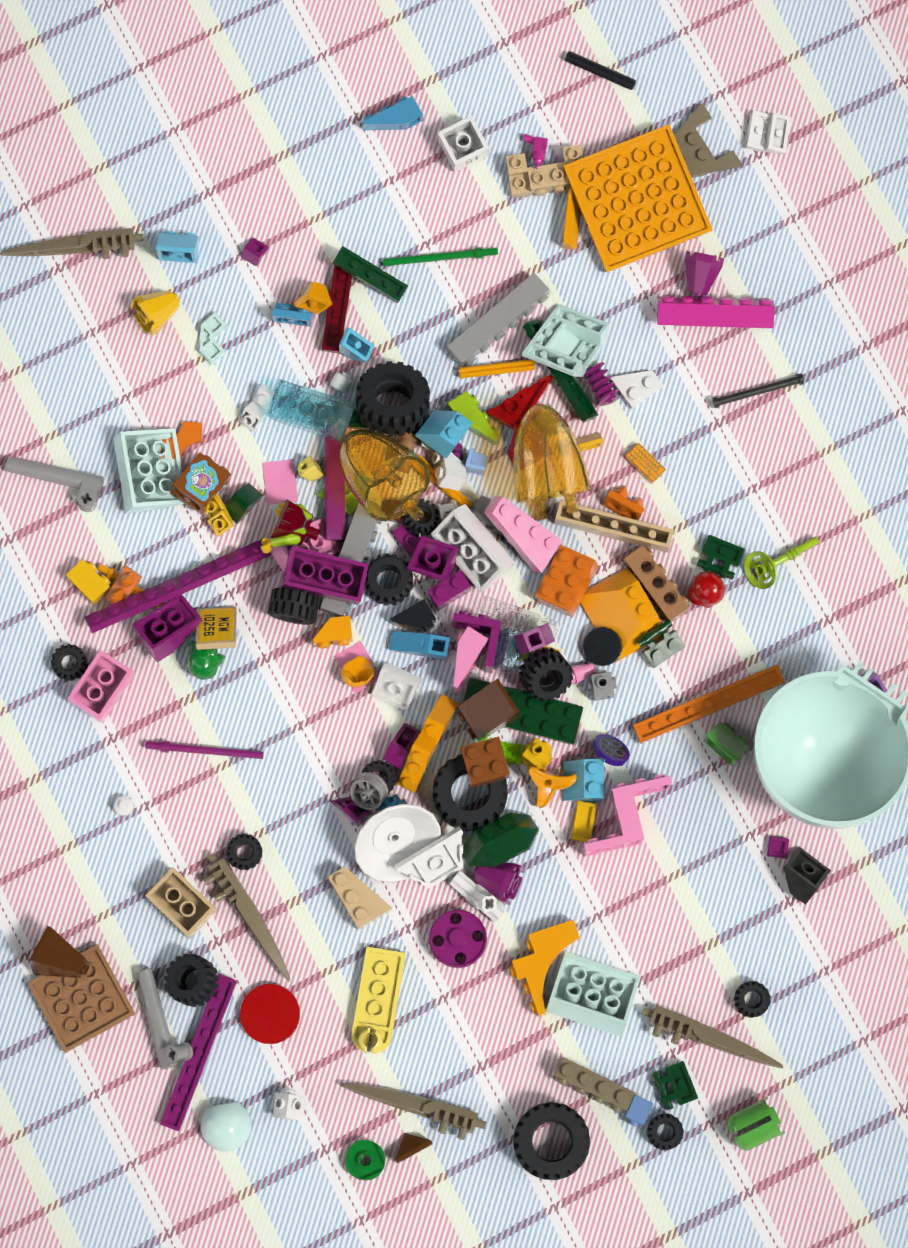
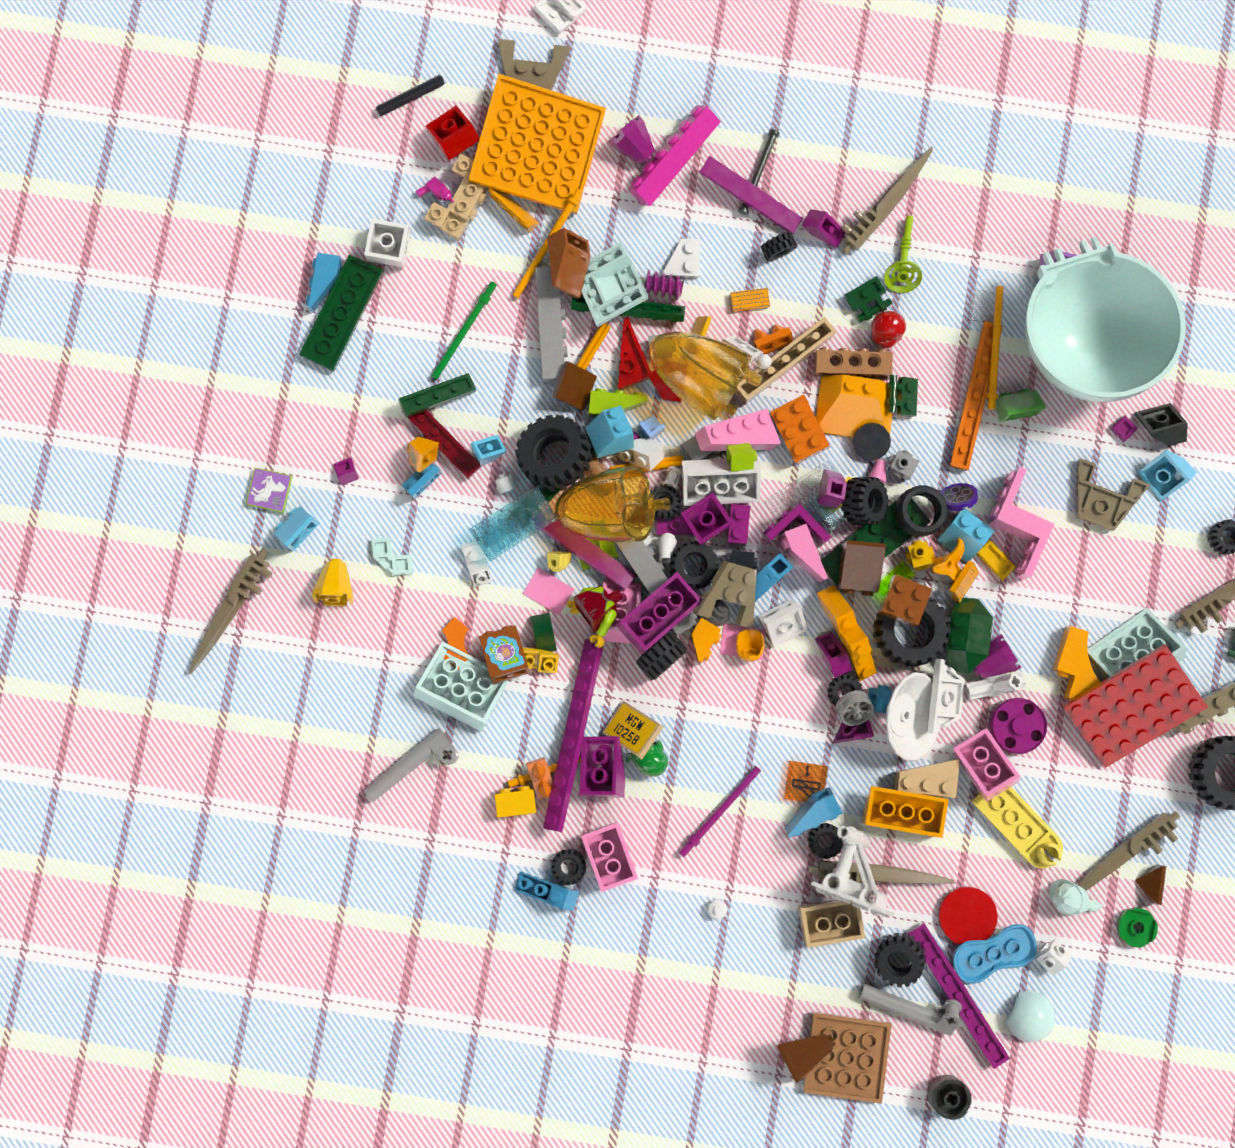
camera: 60 degrees left, 5 degrees up
none -> tile [246,467,293,513]
none -> dark green plate [299,254,384,372]
none -> red brick [425,105,480,160]
none -> light orange bar [512,188,583,299]
none -> dark azure slope [514,871,579,911]
none -> dark orange slope [547,228,591,299]
none -> reddish brown tile [552,361,597,411]
none -> white cone [658,533,677,563]
none -> dark tan wing [693,561,757,628]
none -> magenta tile [699,156,803,235]
none -> dark grey plate [705,599,731,626]
none -> white plate [722,335,772,369]
none -> lime brick [726,443,757,472]
none -> black tyre [760,232,798,262]
none -> clear orange tile [784,760,828,802]
none -> dark azure slope [785,787,843,838]
none -> magenta slope [802,209,845,248]
none -> white plate [811,826,894,918]
none -> dark tan piece [841,146,933,255]
none -> light orange slope [862,786,949,838]
none -> black tyre [894,485,948,537]
none -> pearl dark grey brick [928,1075,972,1120]
none -> light orange tile [949,561,979,603]
none -> bright pink brick [953,728,1020,802]
none -> dark azure plate [953,924,1037,984]
none -> light orange bar [986,286,1004,410]
none -> light aqua piece [1049,879,1103,916]
none -> plate [1062,644,1208,768]
none -> dark tan wing [1076,458,1150,531]
none -> medium azure slope [1136,450,1197,501]

